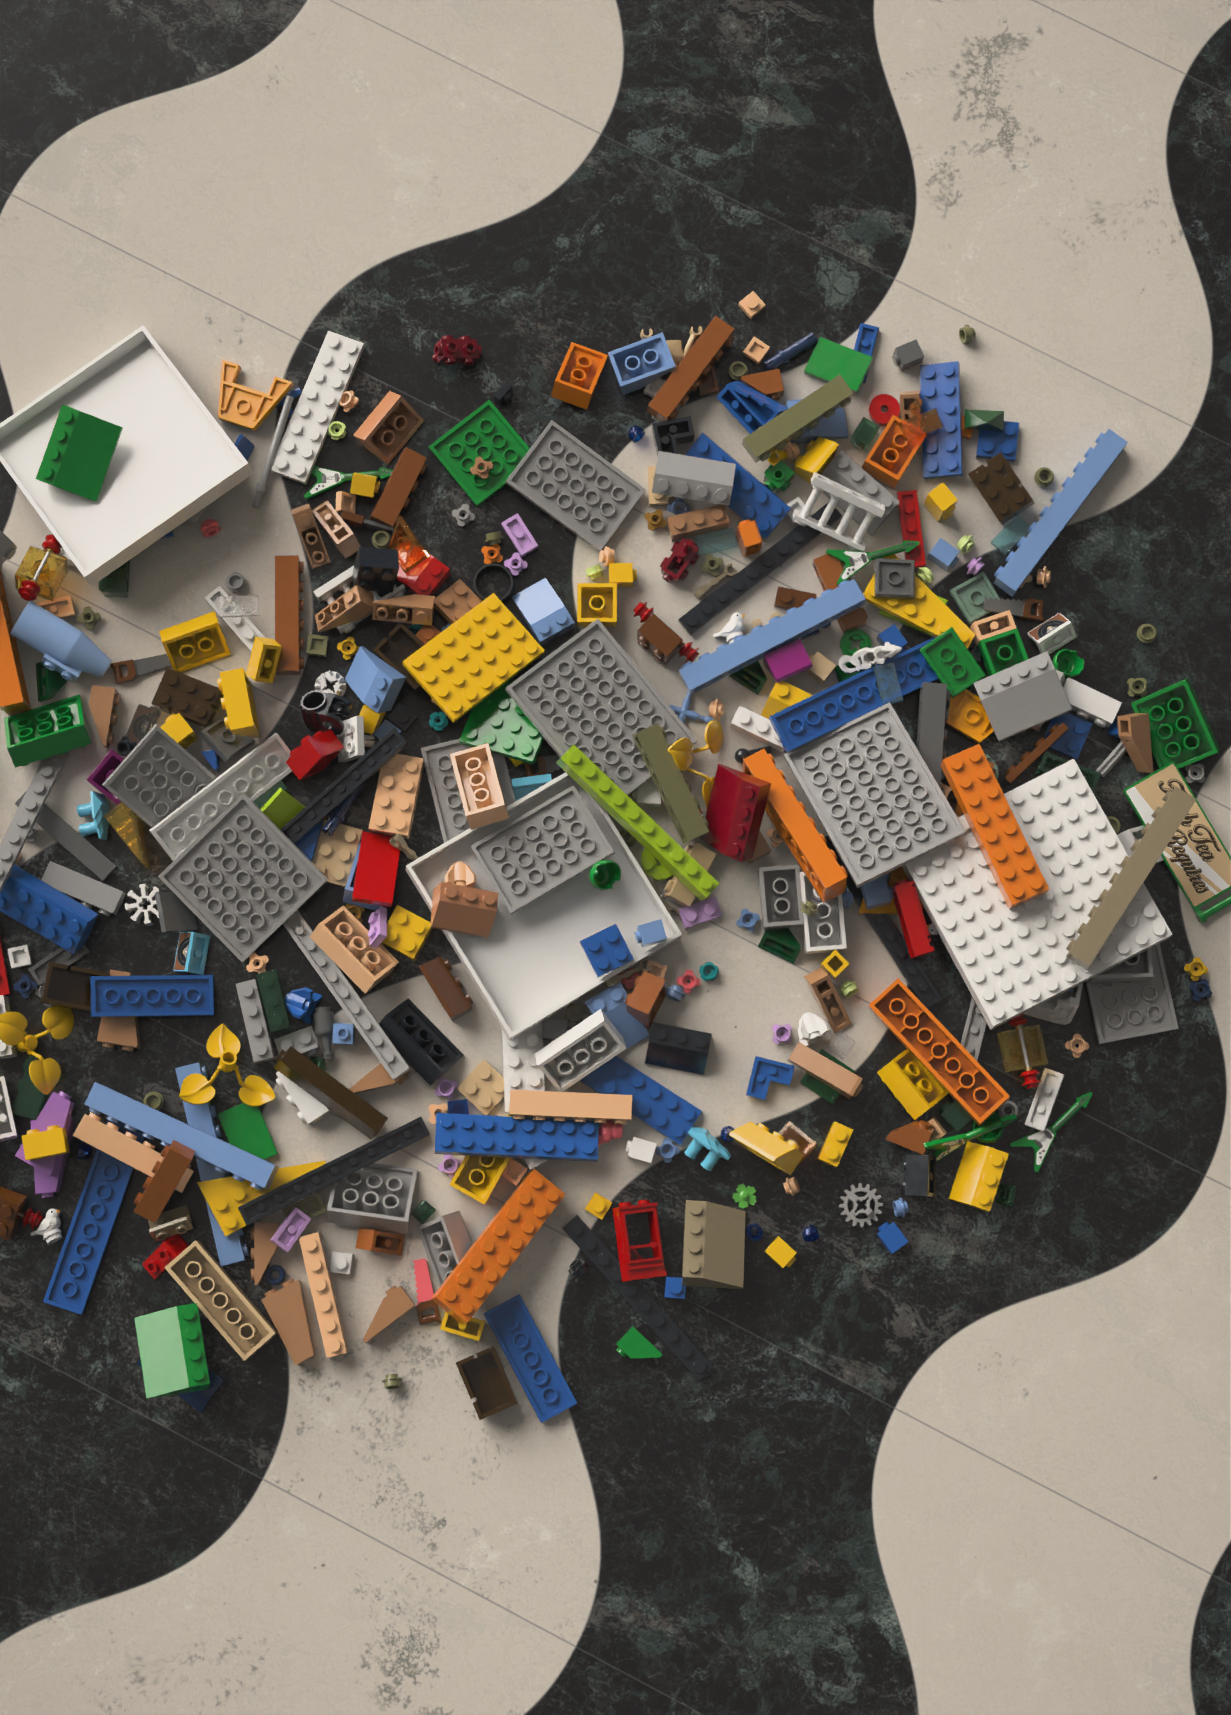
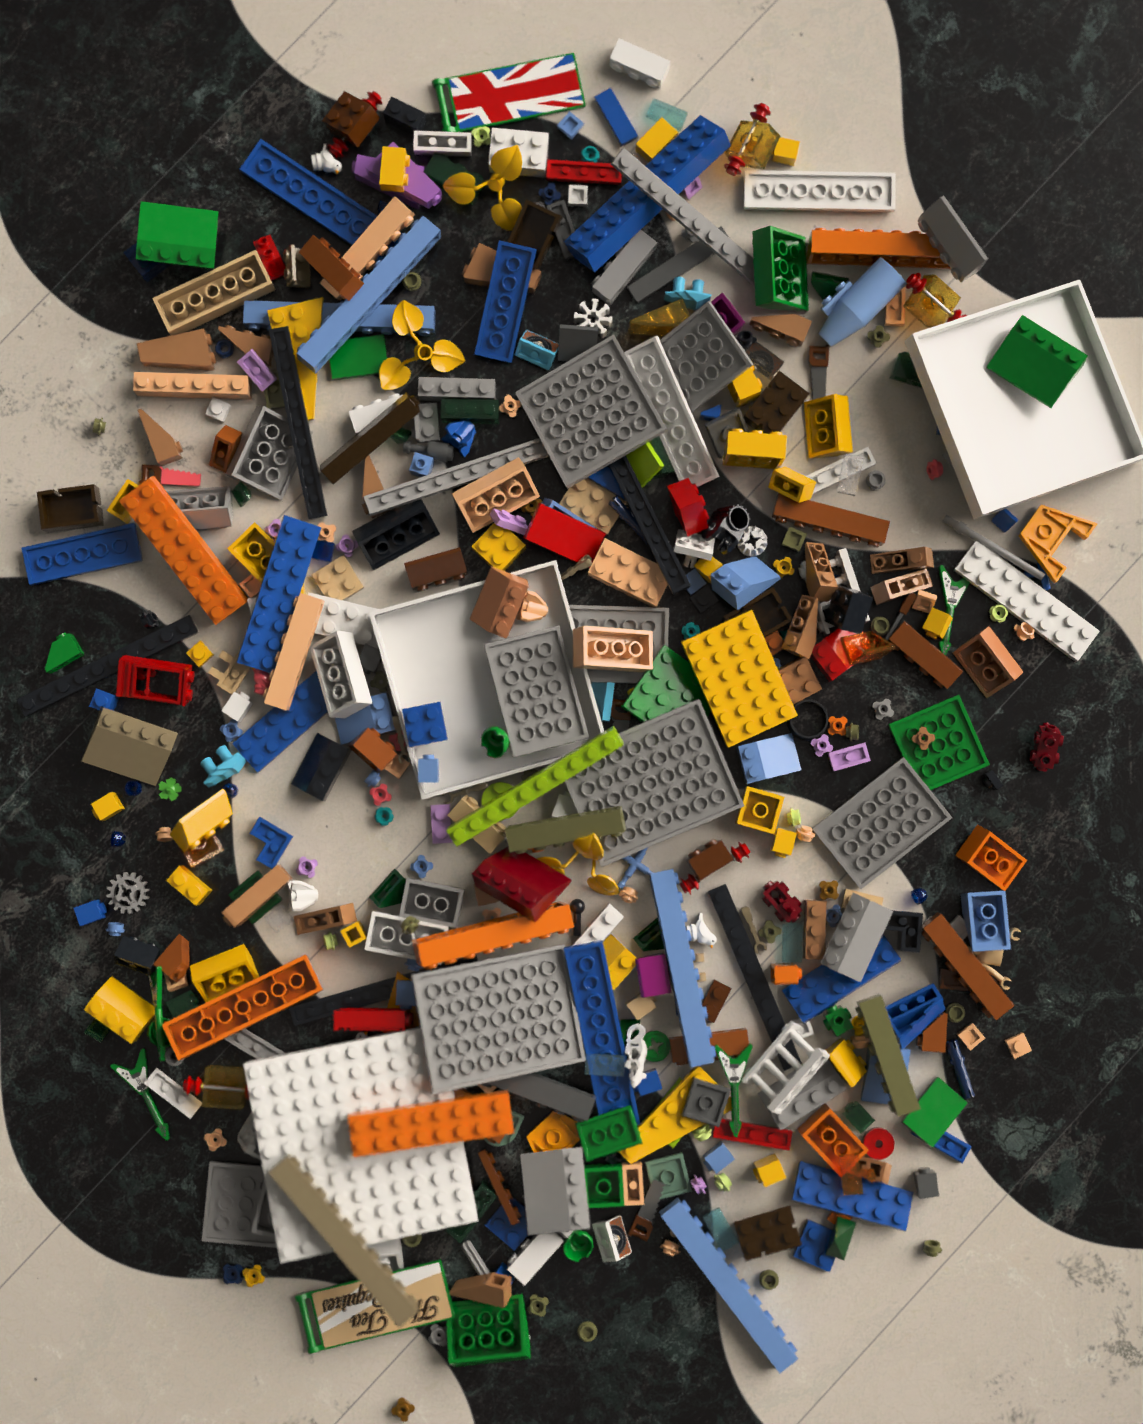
camera: 105 degrees right, 5 degrees up
none -> tan plate [208,650,251,695]

